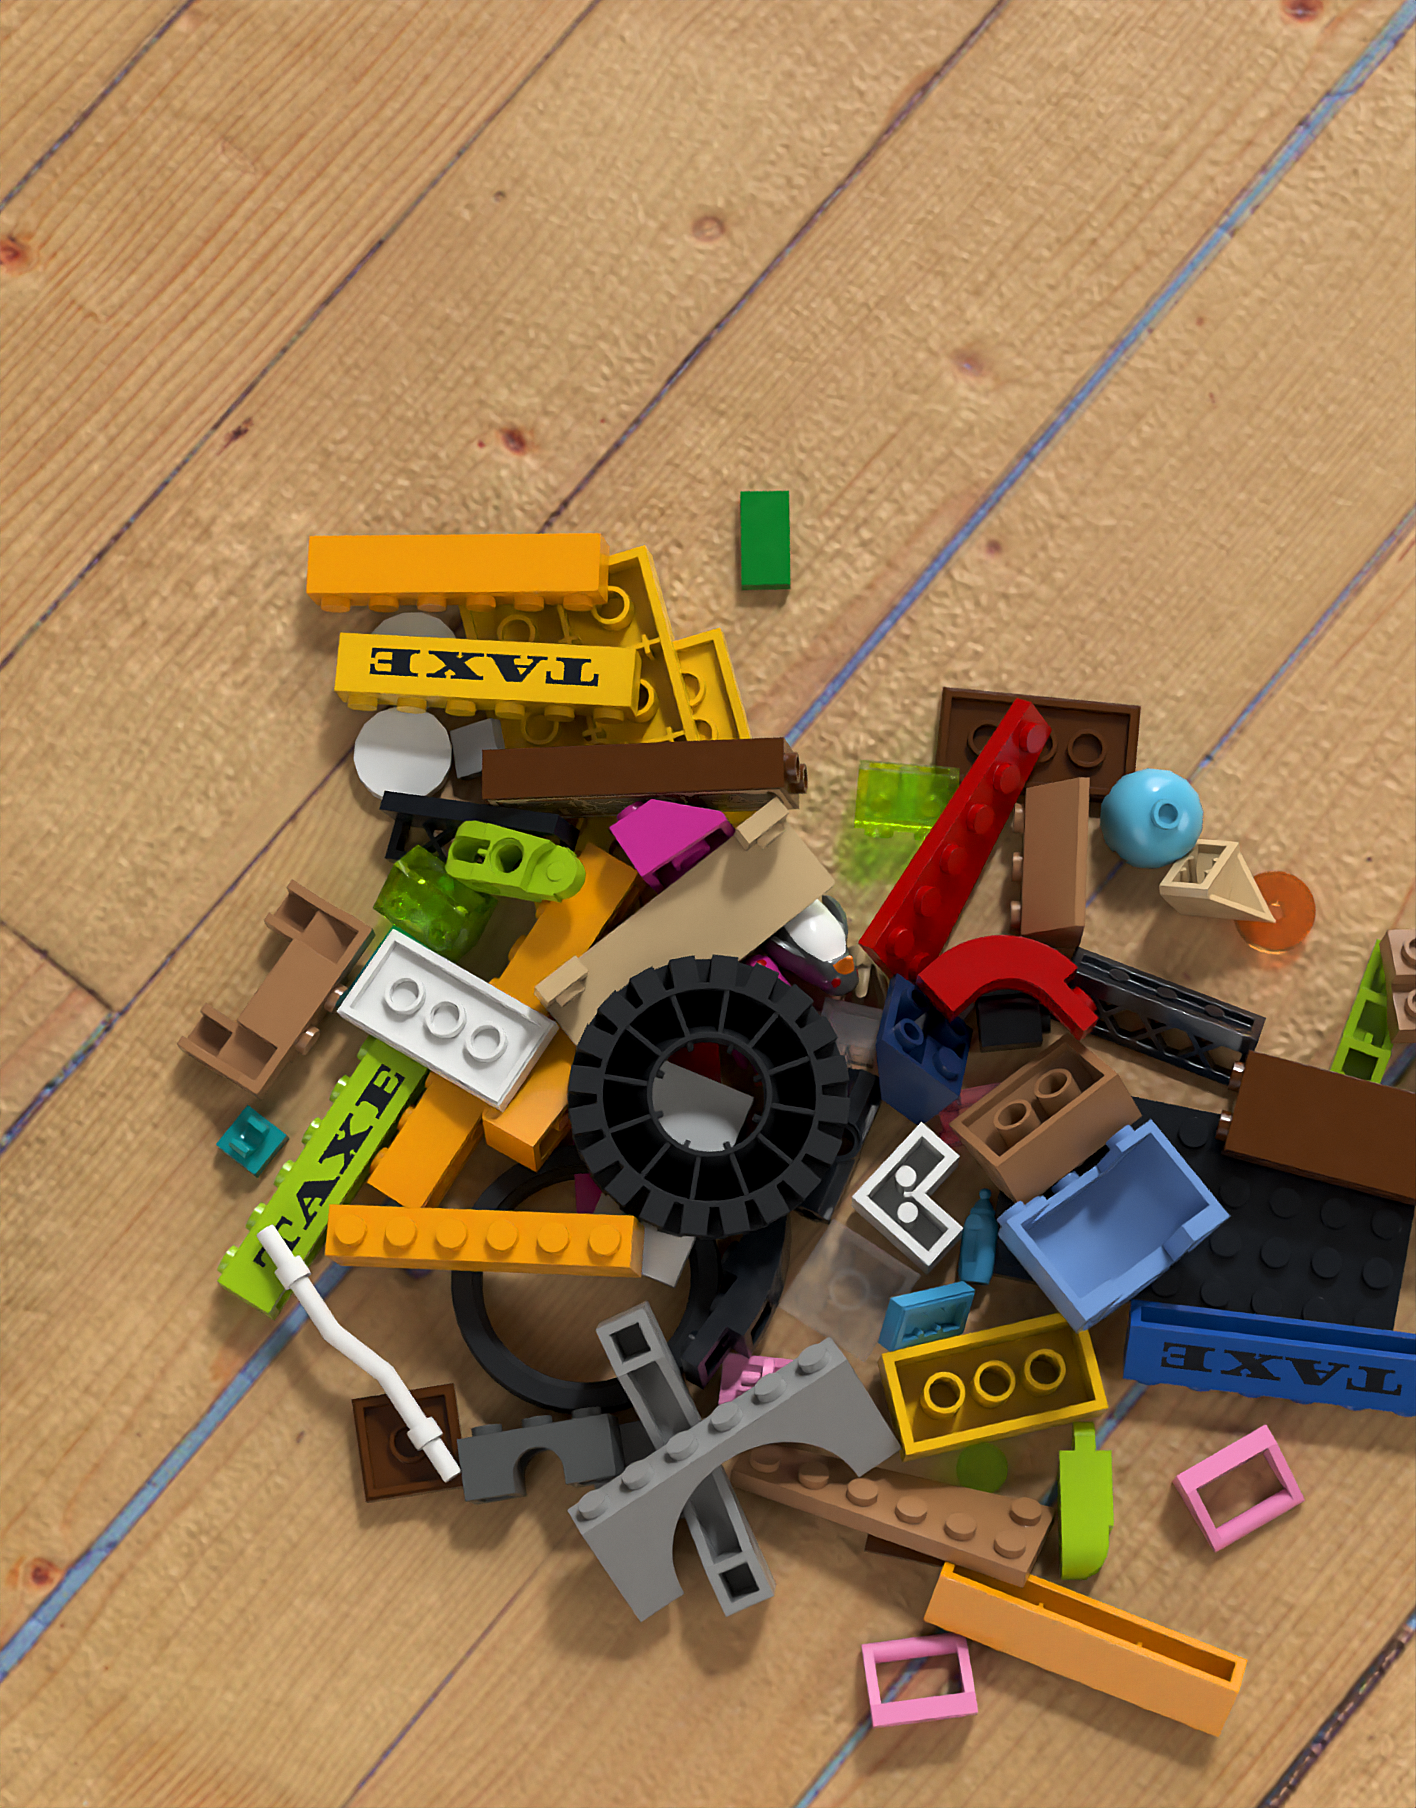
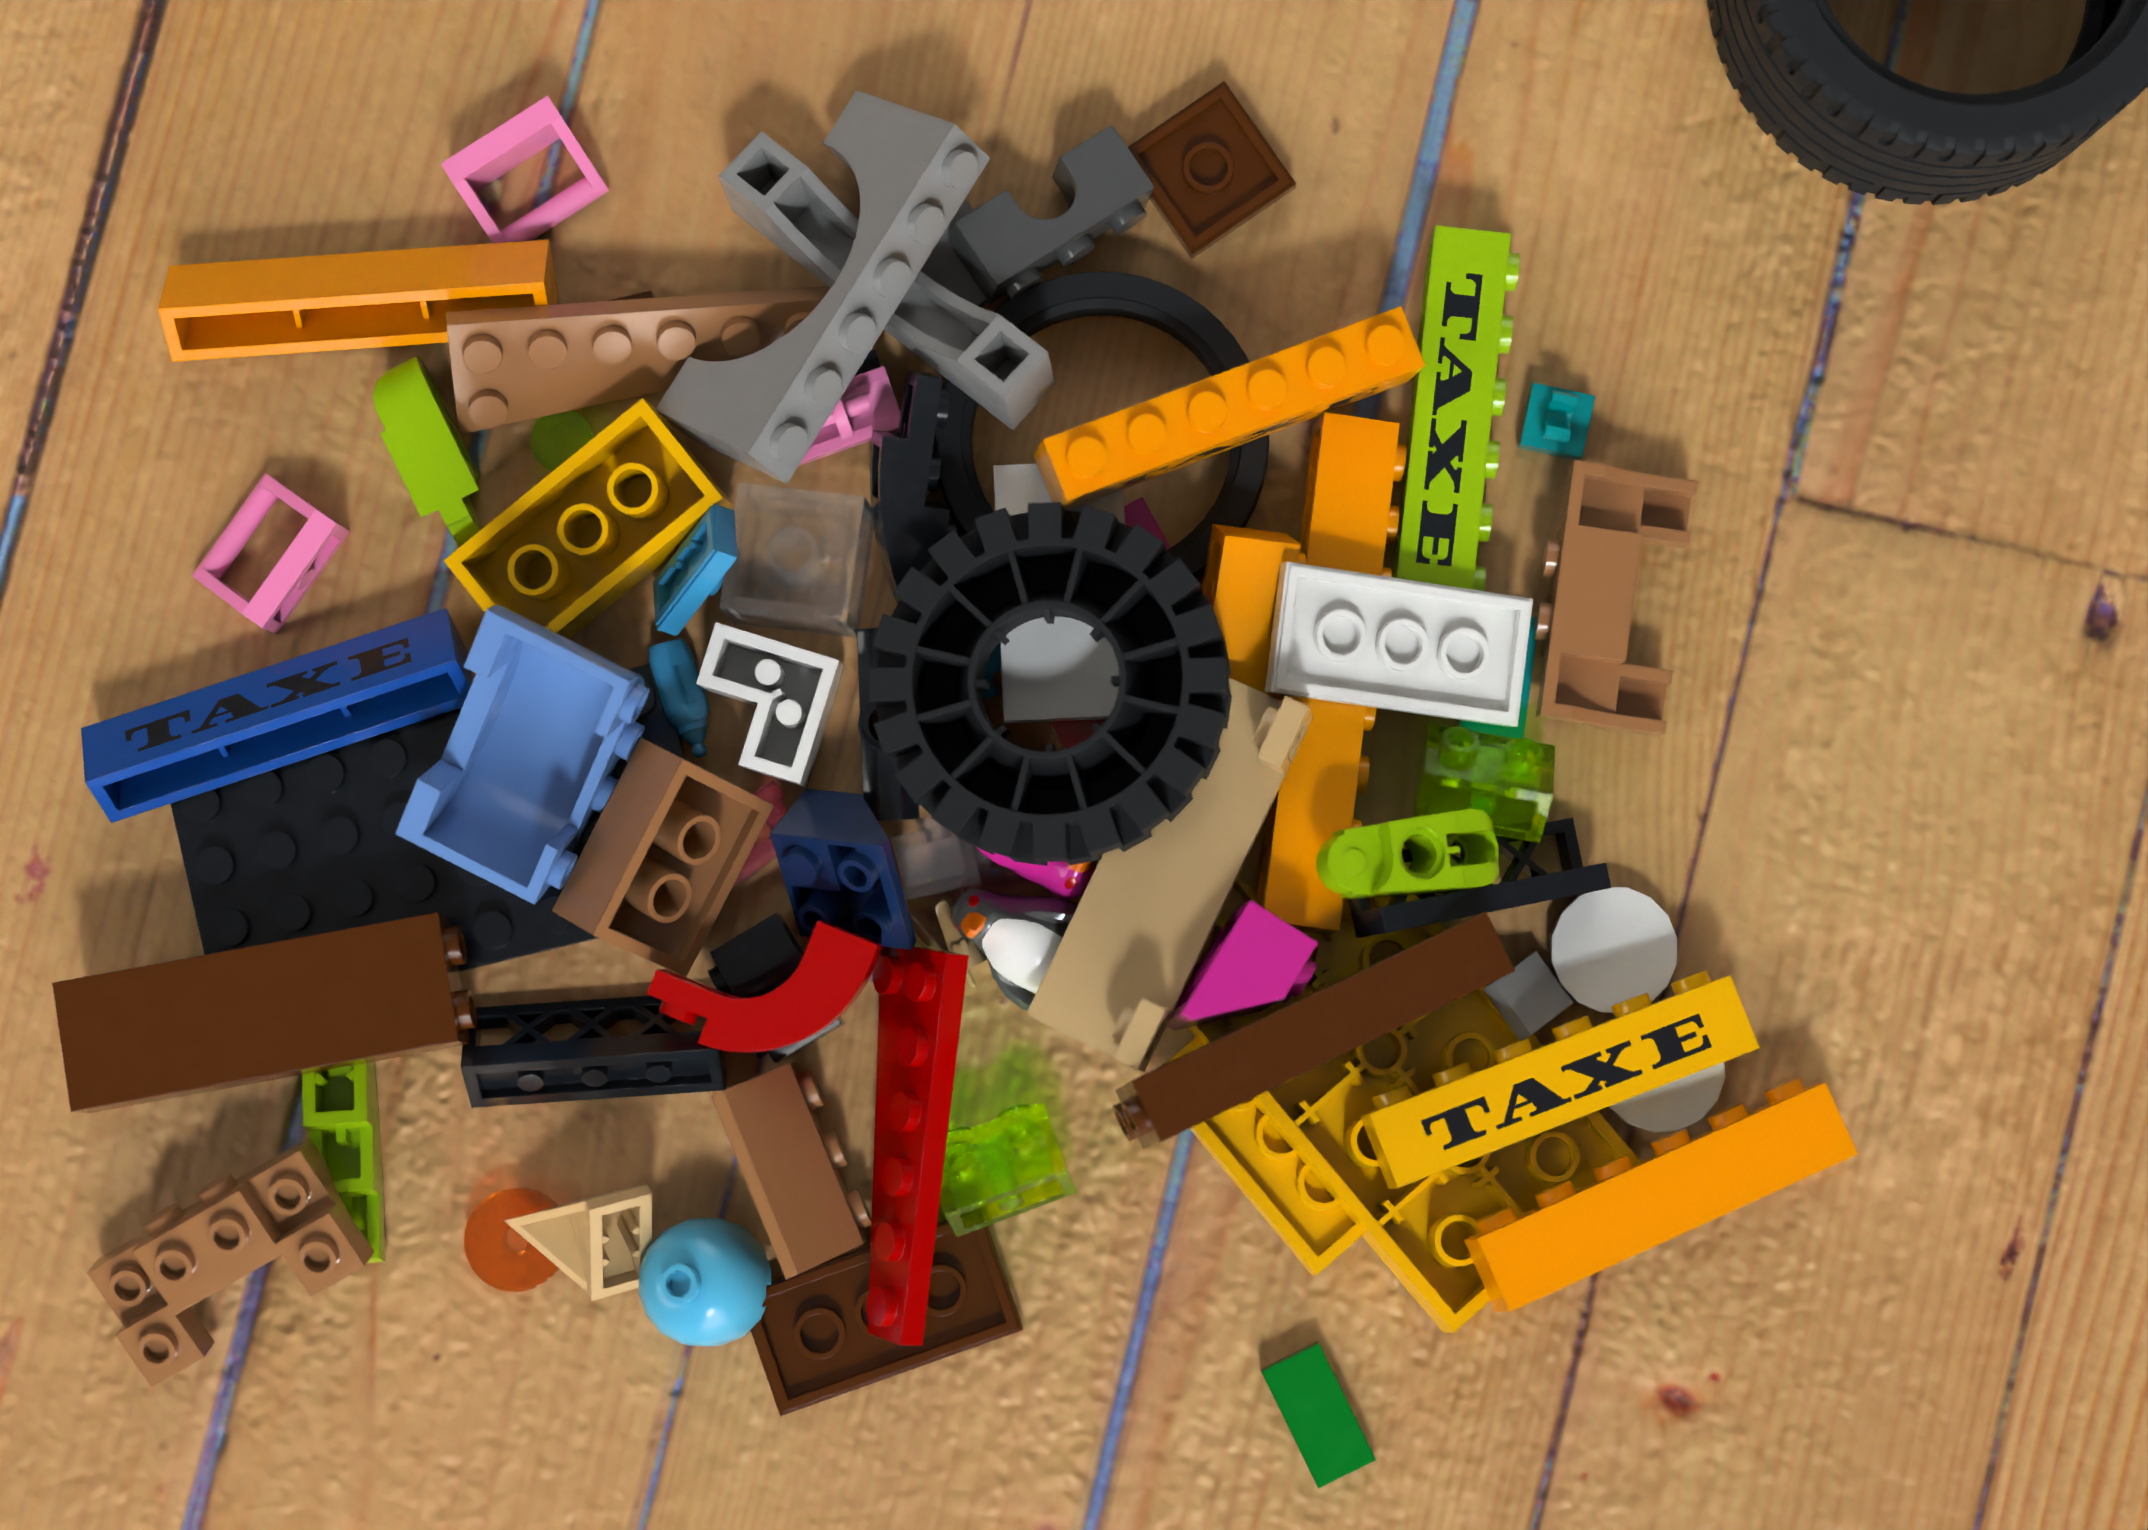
camera: 155 degrees right, 10 degrees up
white bar [256,1225,461,1483] -> none

